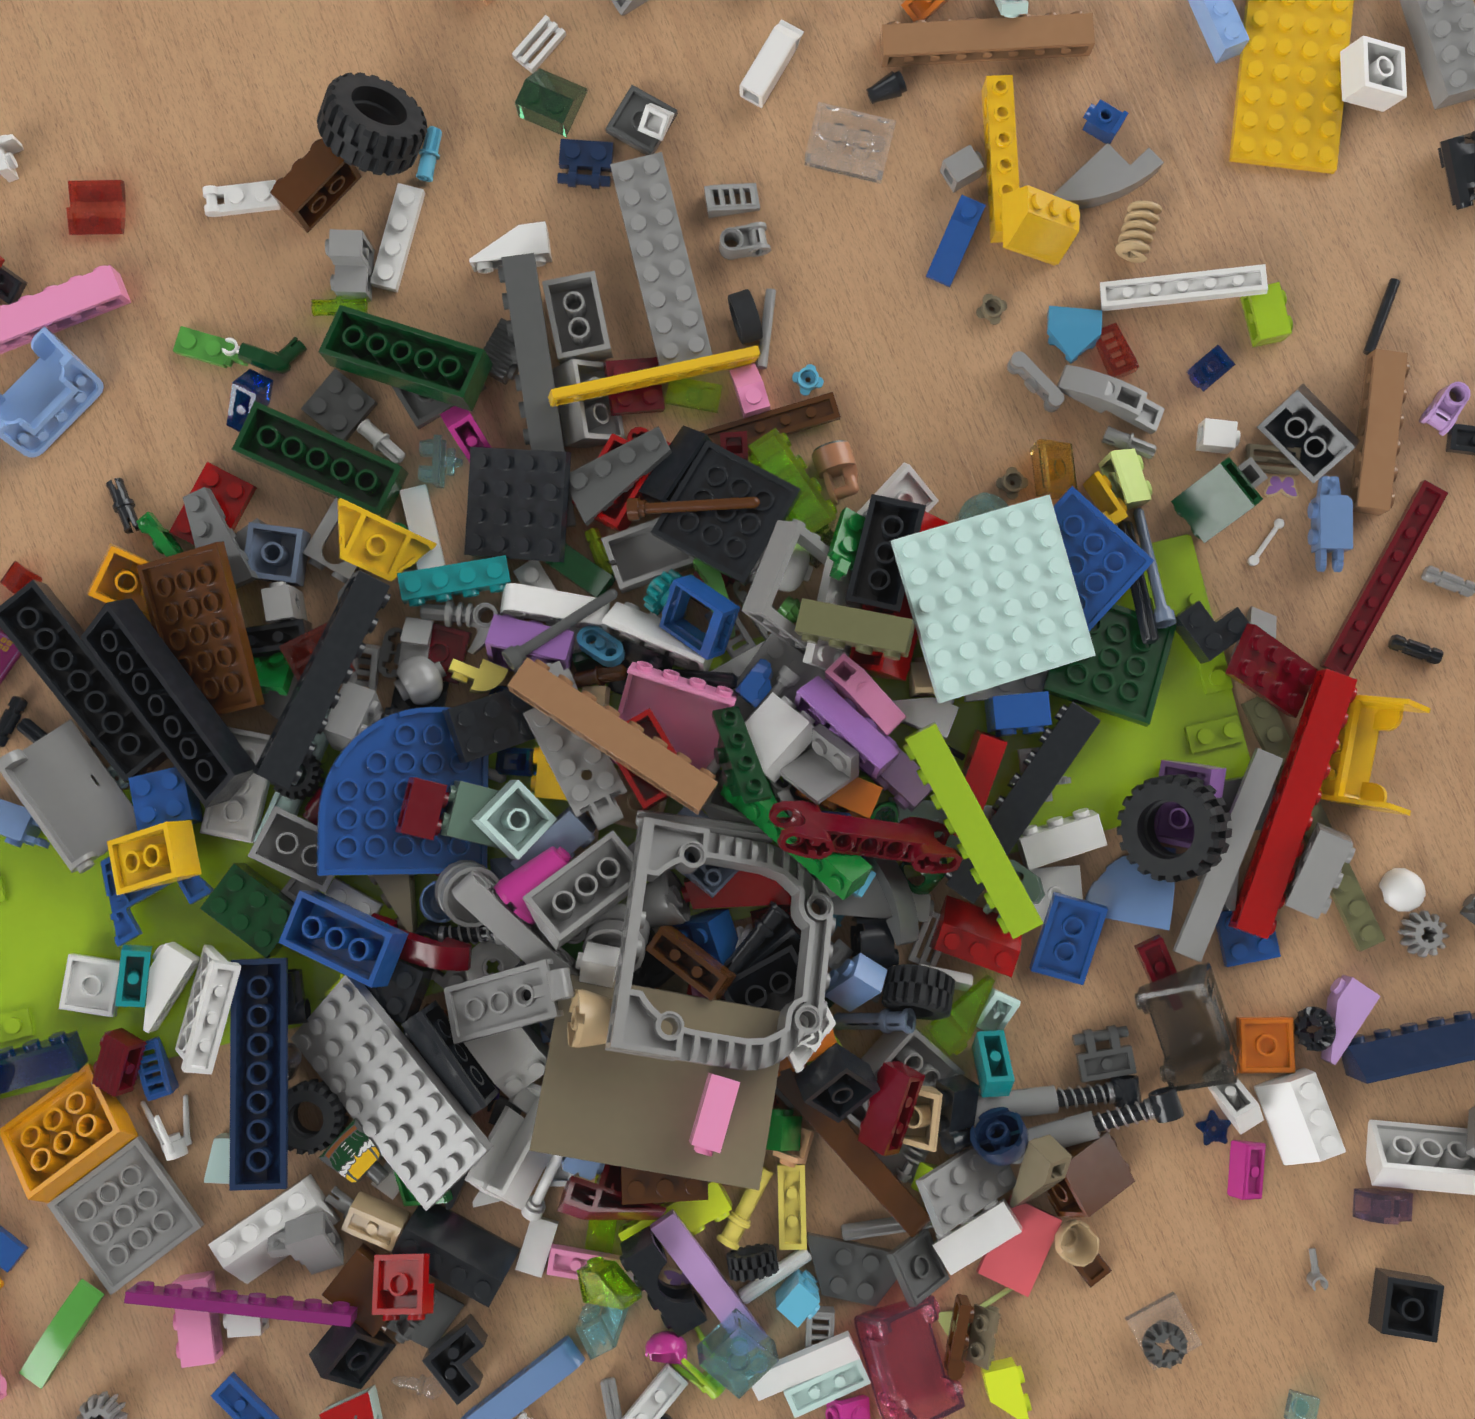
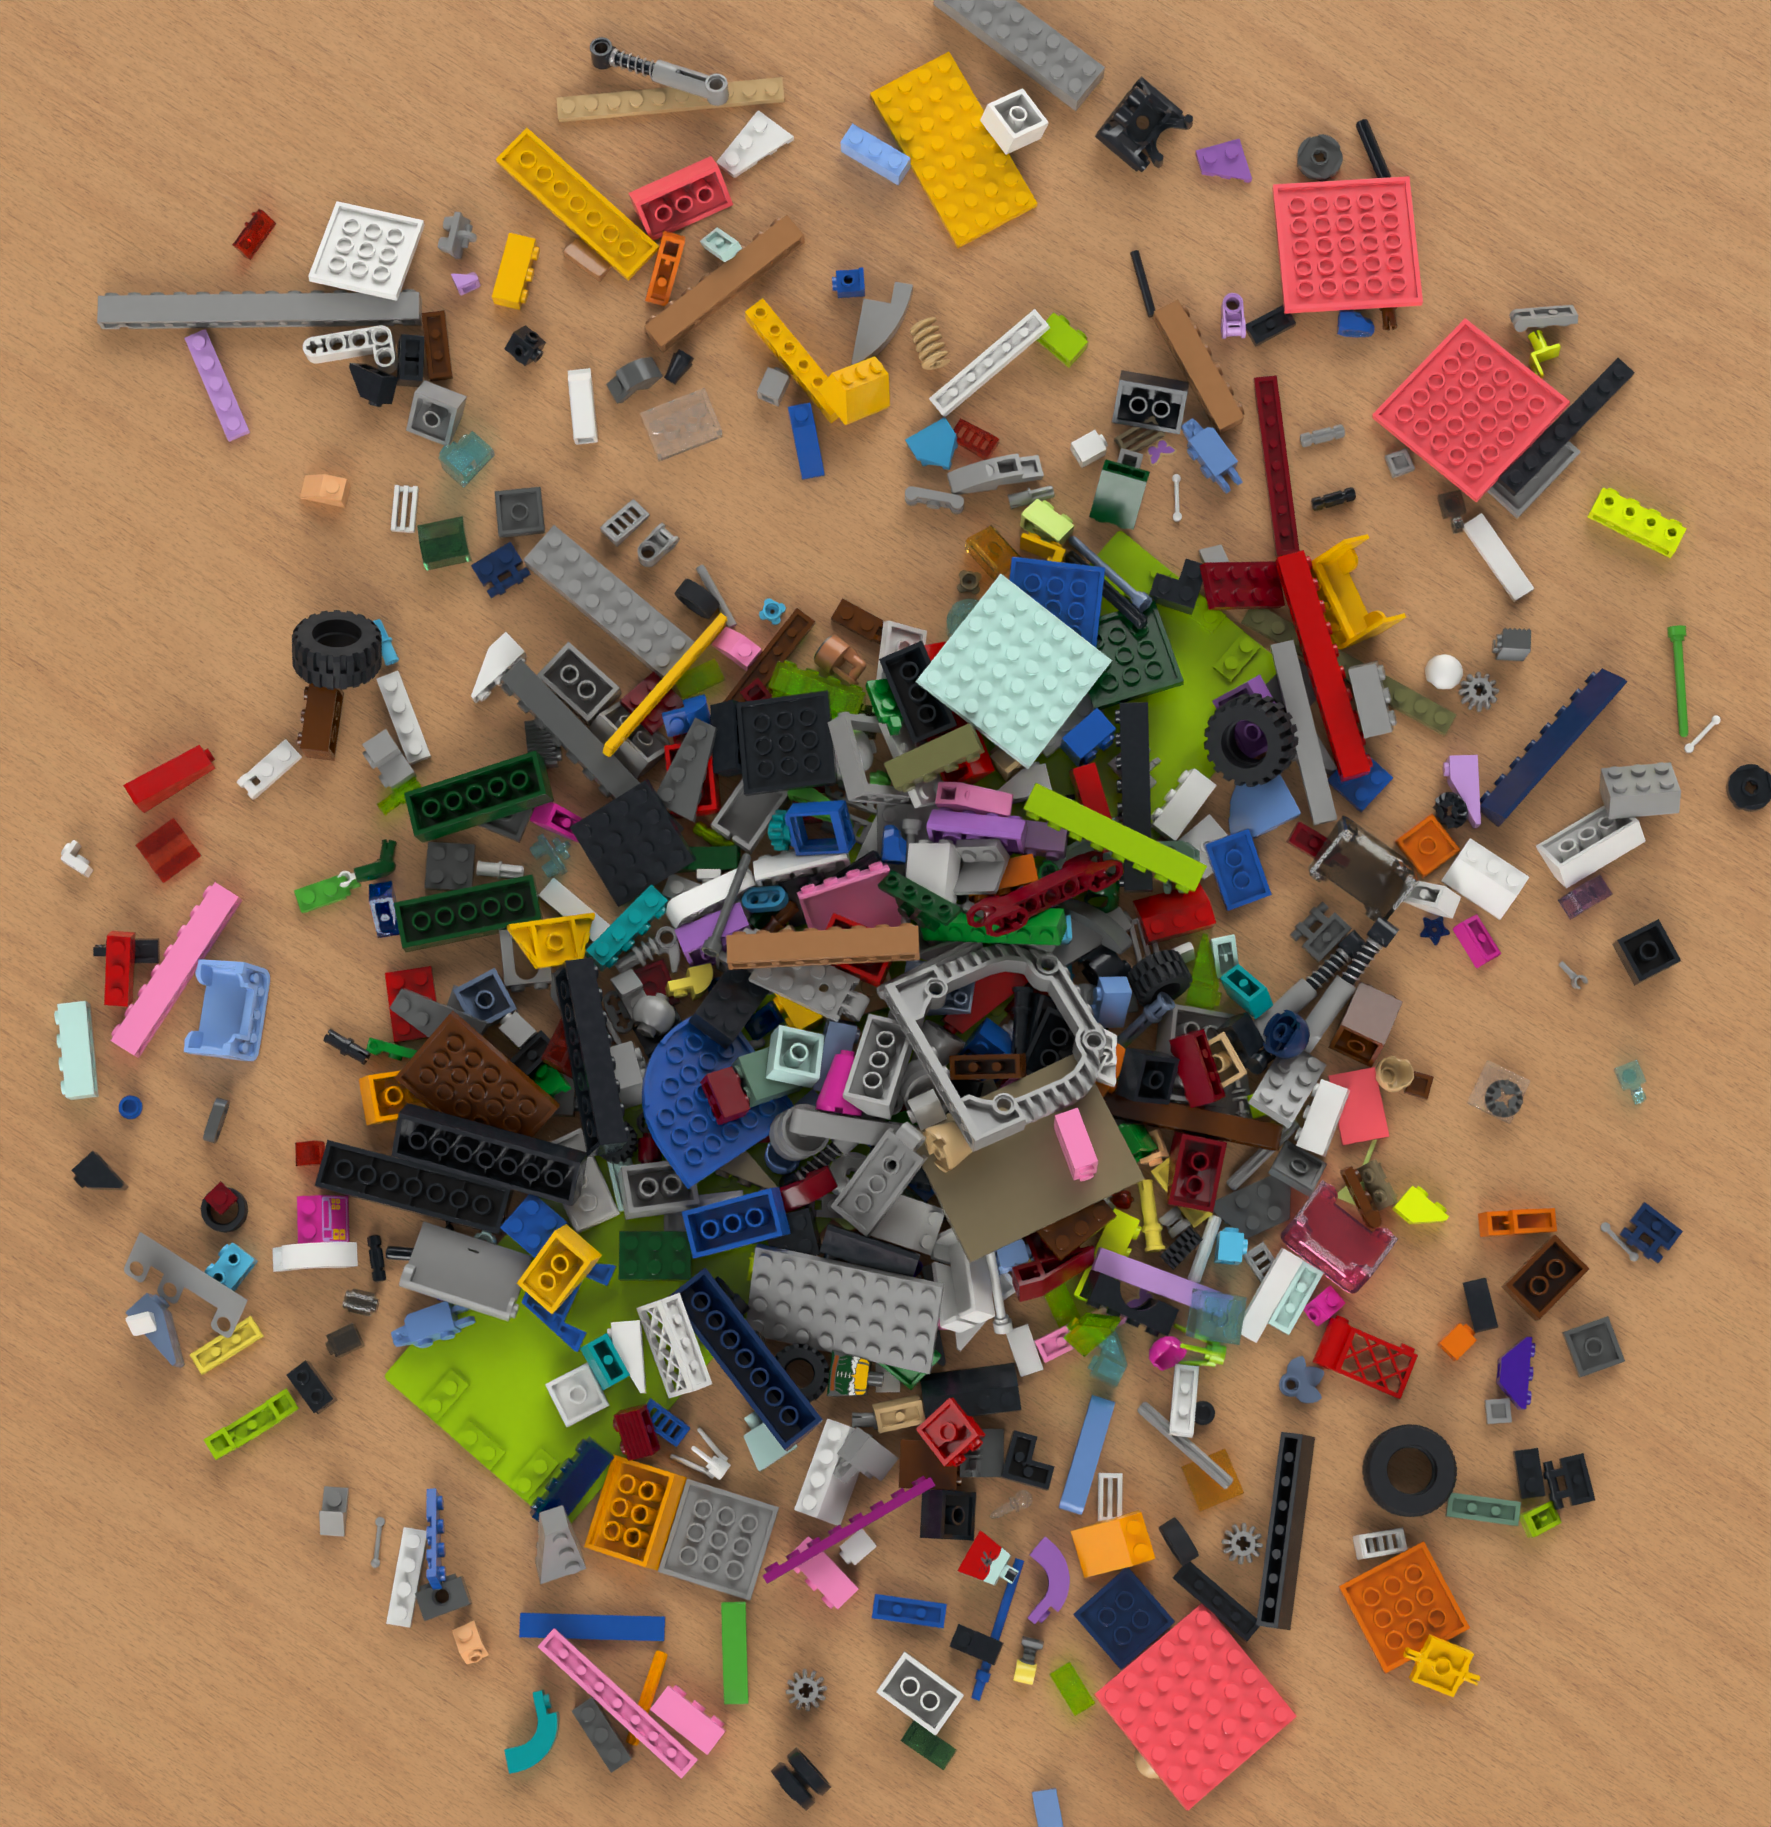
camera: 35 degrees left, 5 degrees down
reddish brown piece [626,497,760,521] -> none
white slope [638,103,674,141] -> none
dark tan plate [976,294,1007,325] -> none
dark tan slope [1009,1134,1072,1208] -> none
clear blue brick [1187,345,1236,392] -> none
none -> red slope [123,745,215,813]
none -> clear light blue brick [438,431,495,488]
none -> dark grey brick [606,357,663,404]
none -> blue brick [662,694,711,737]
none -> white plate [697,869,721,884]
none -> reddish brown hinge [831,598,883,645]
none -> light grey wheel [1158,1206,1191,1239]
none -> dark red slope [1167,1131,1227,1213]

